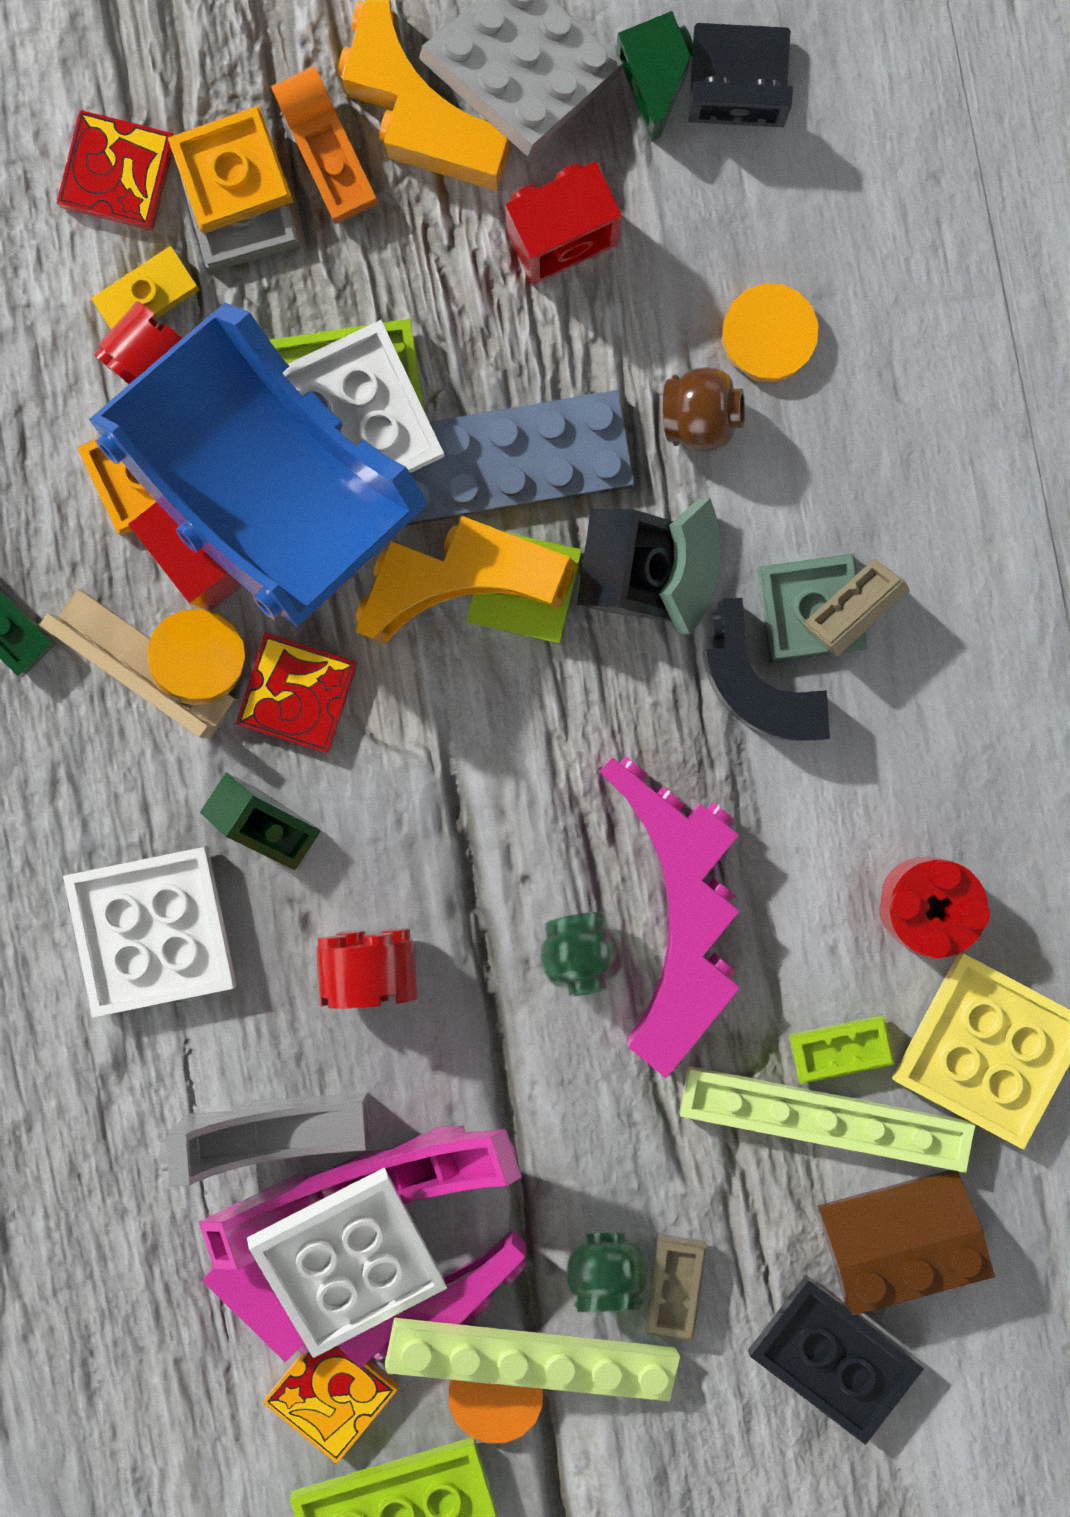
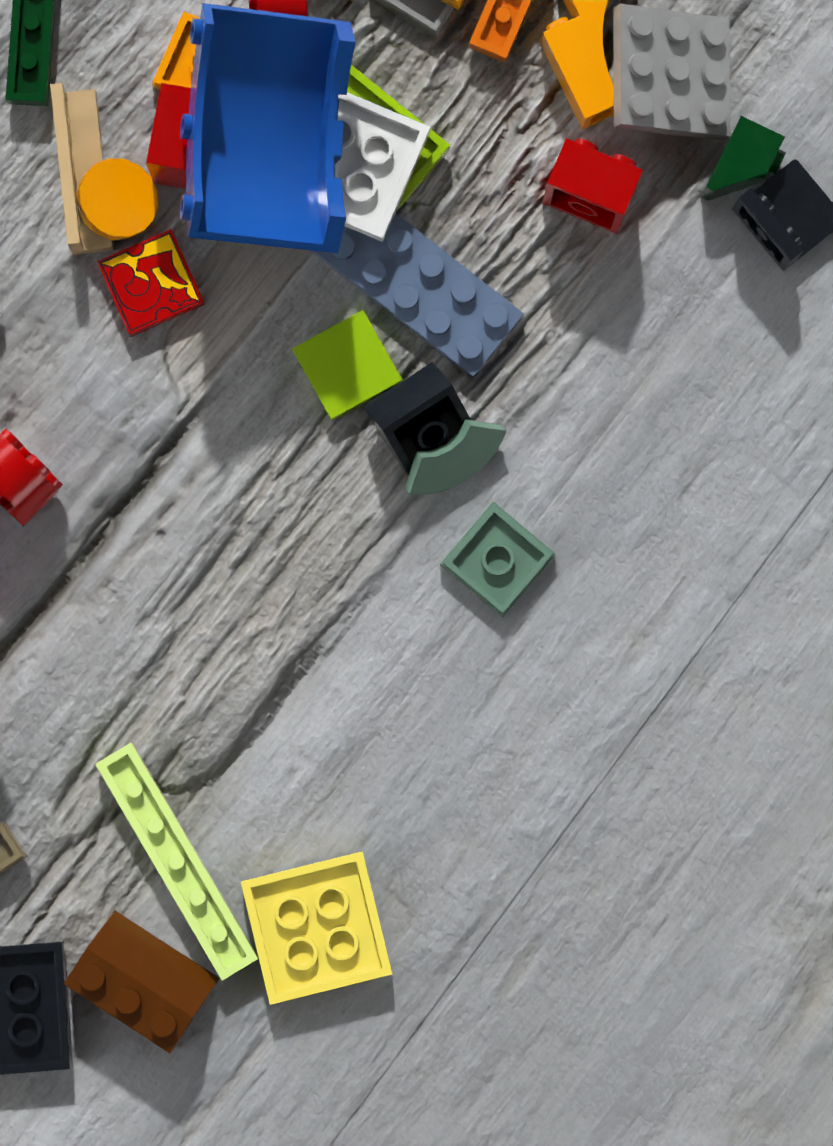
camera: 50 degrees right, 5 degrees down
dark green slope [200,772,321,870] -> none
light orange arch [355,516,578,644] -> none
clear green piece [540,912,622,997] -> none
dark pink arch [599,756,740,1078] -> none
reddish brown piece [663,367,745,452] -> none
black arch [702,598,830,741] -> none
light orange tile [721,283,819,382] -> none
lime plate [788,1015,895,1084] -> none
dark tan plate [803,559,910,657] -> none
red brick [879,857,990,959] -> none

